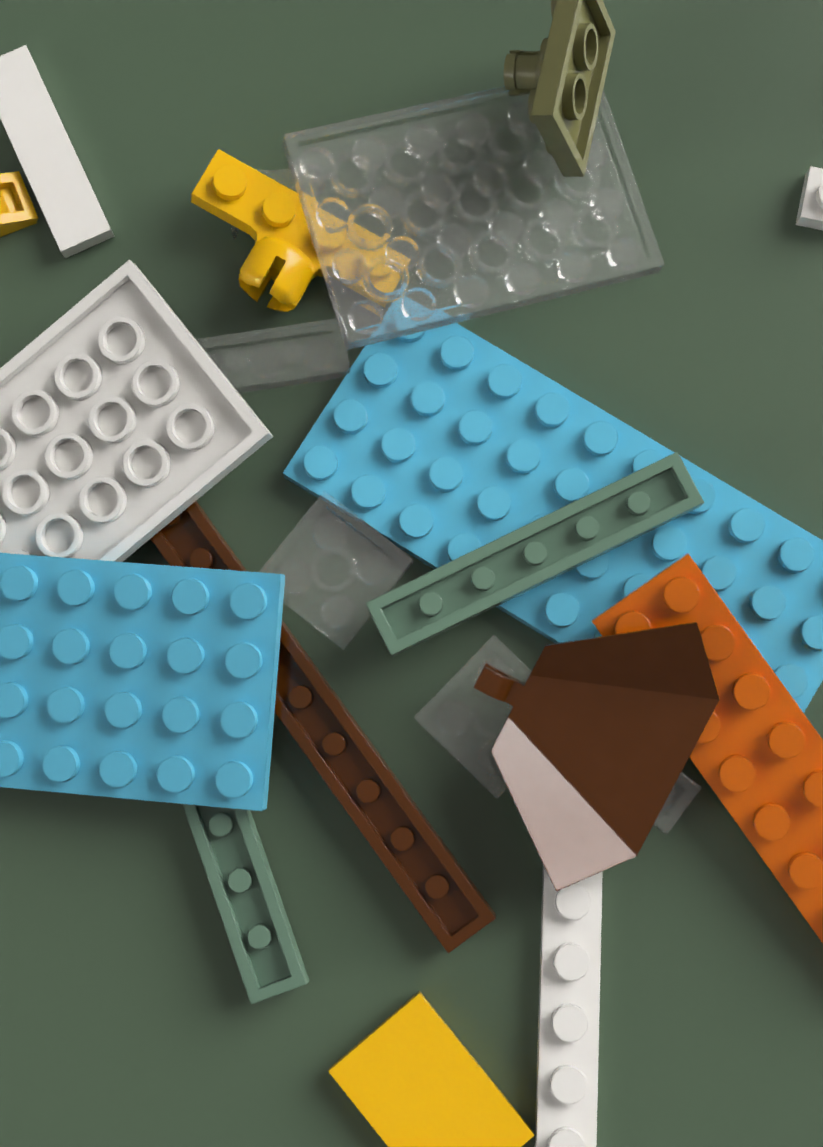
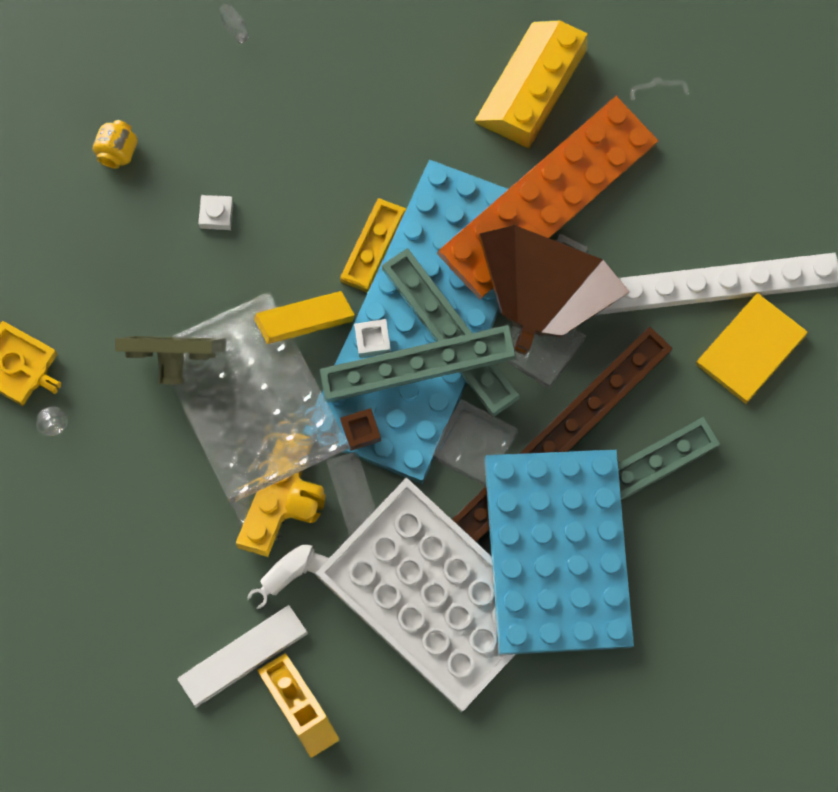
camera: 95 degrees left, 10 degrees down
none -> white arm [247,545,329,609]
none -> yellow tile [254,291,355,344]
none -> sand green plate [320,325,517,403]
none -> yellow tile [340,198,406,293]
none -> reddish brown plate [340,408,381,451]
none -> white plate [354,319,391,358]

